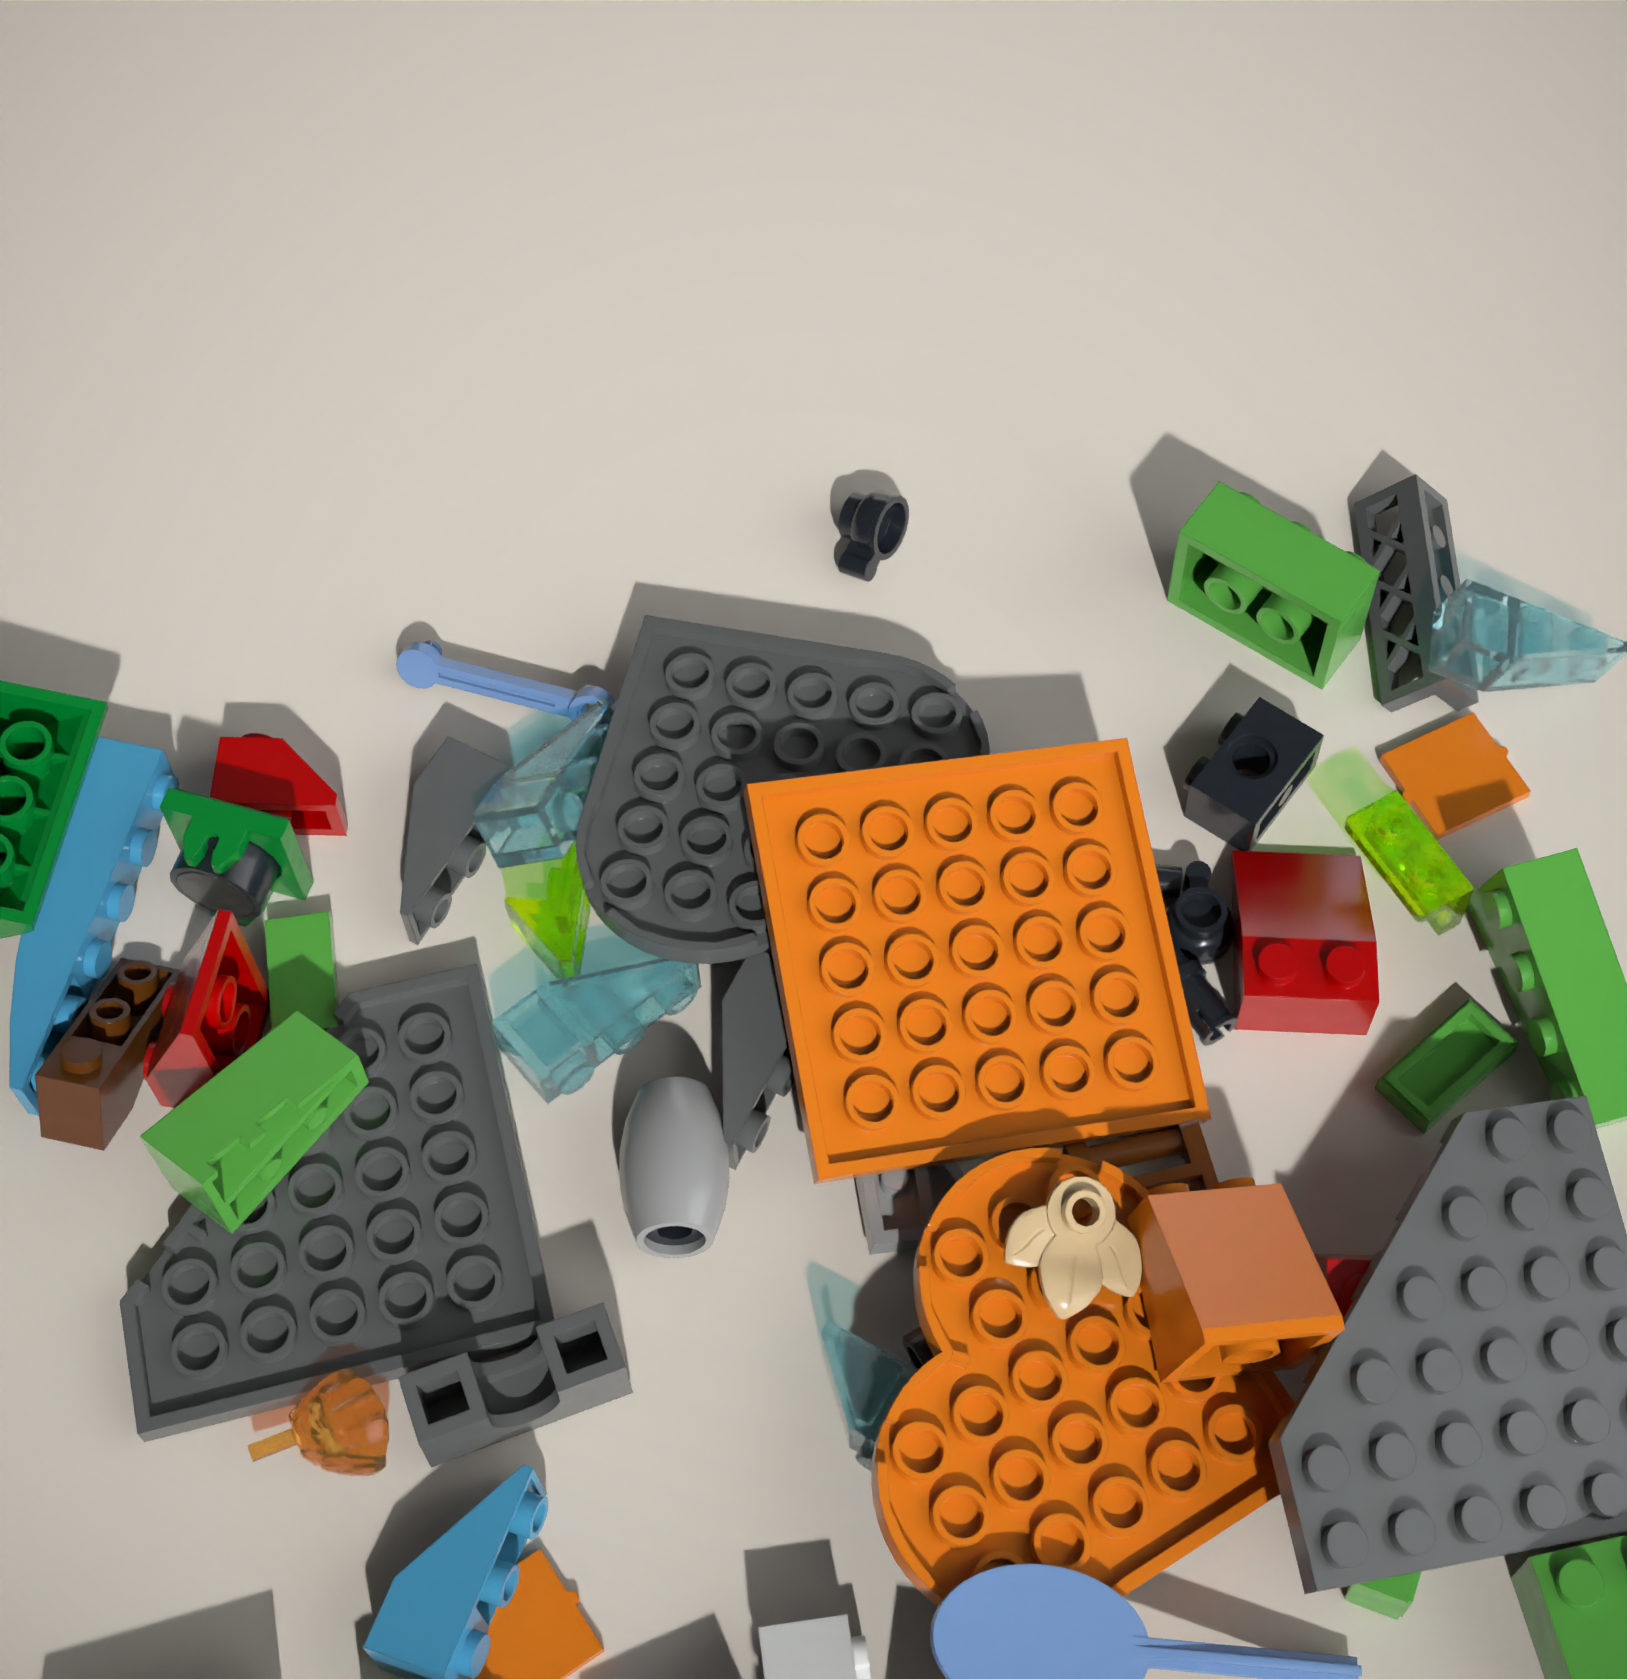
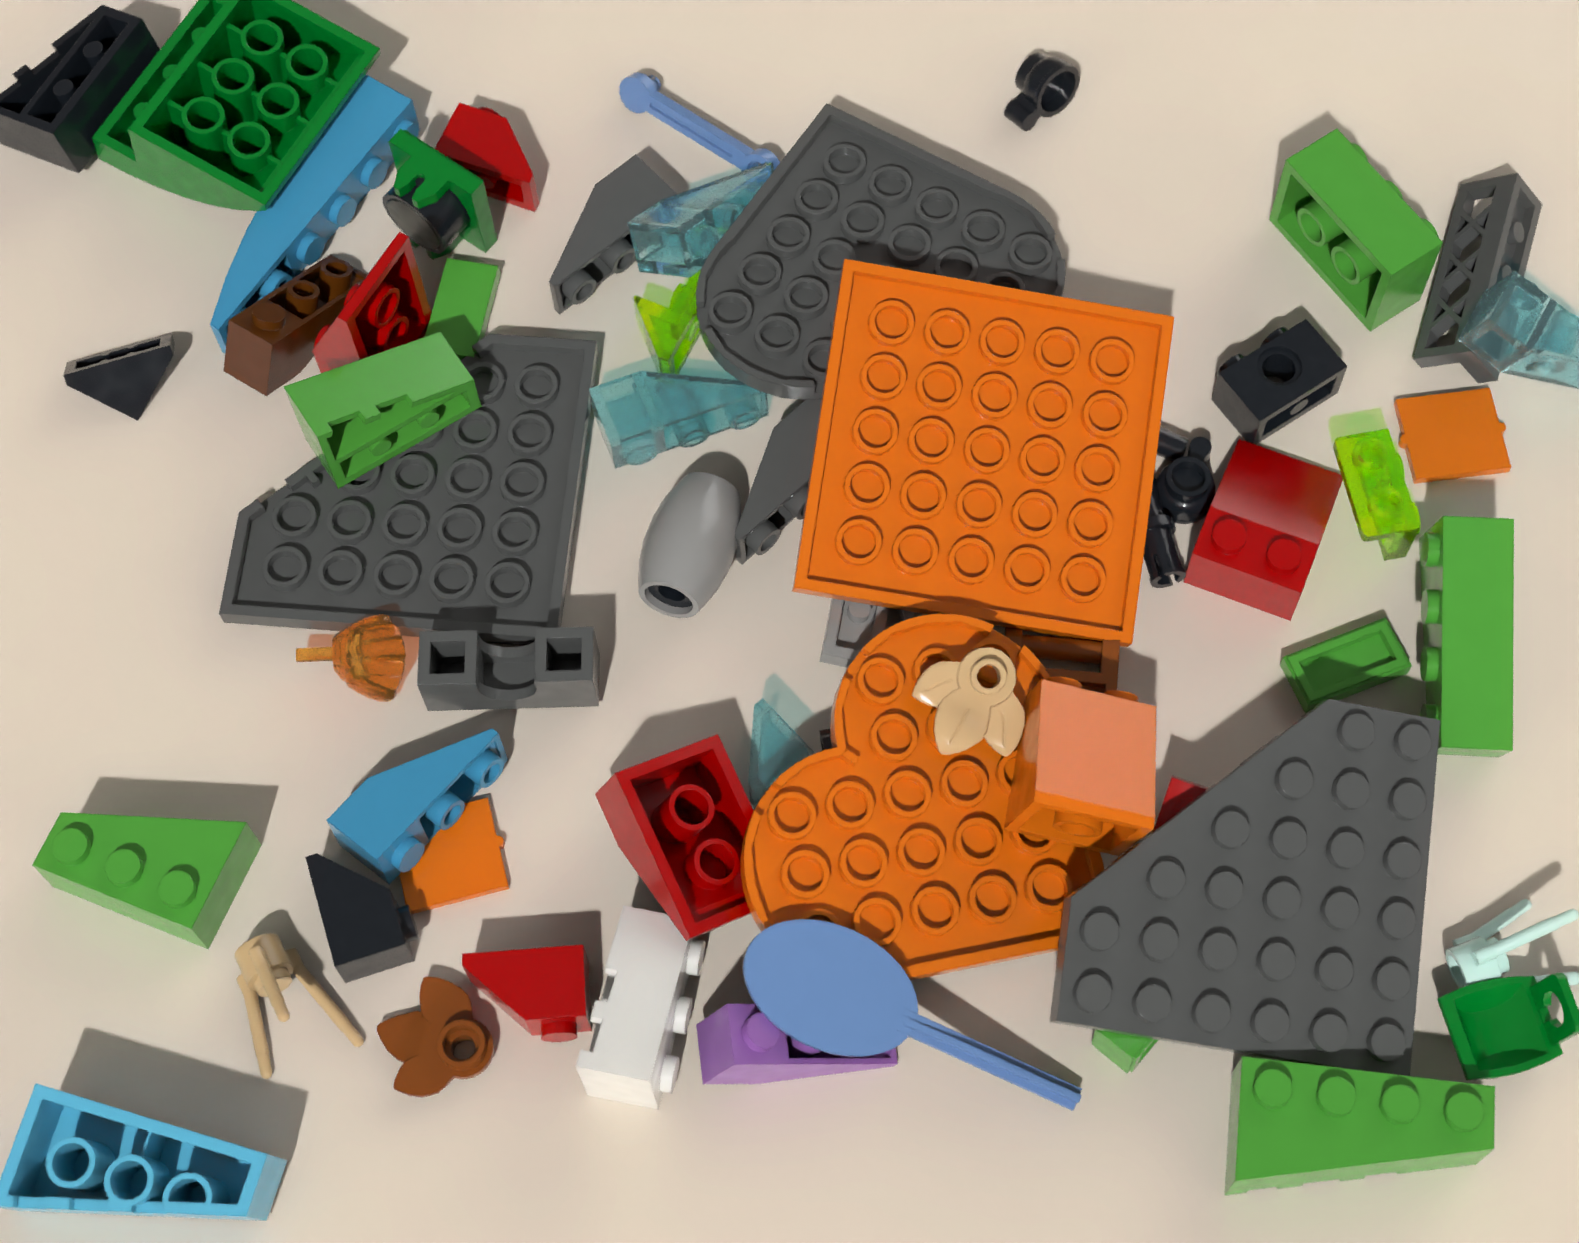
camera: 20 degrees right, 5 degrees up
none -> red slope [595,734,754,941]

